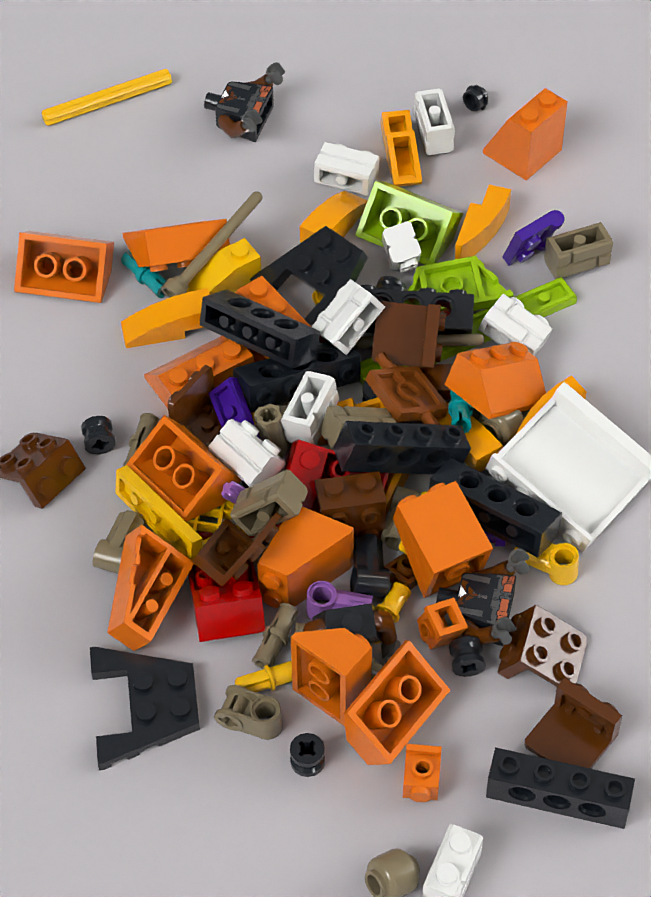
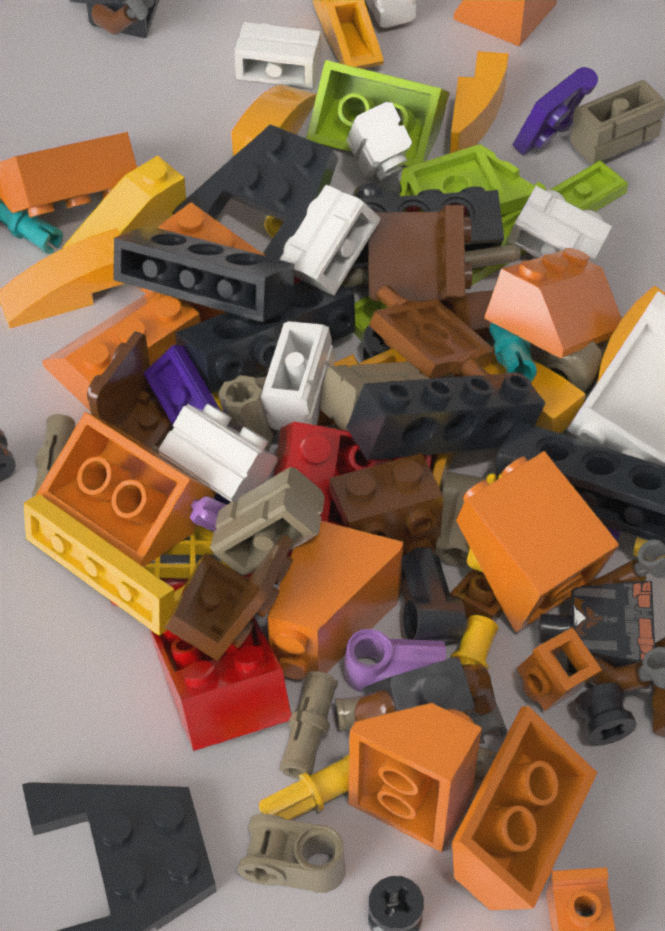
camera: 10 degrees left, 0 degrees up
dark tan piece [92,510,146,574] -> none
orange wedge [107,525,194,651] -> none
dark tan piece [161,191,263,298] -> none

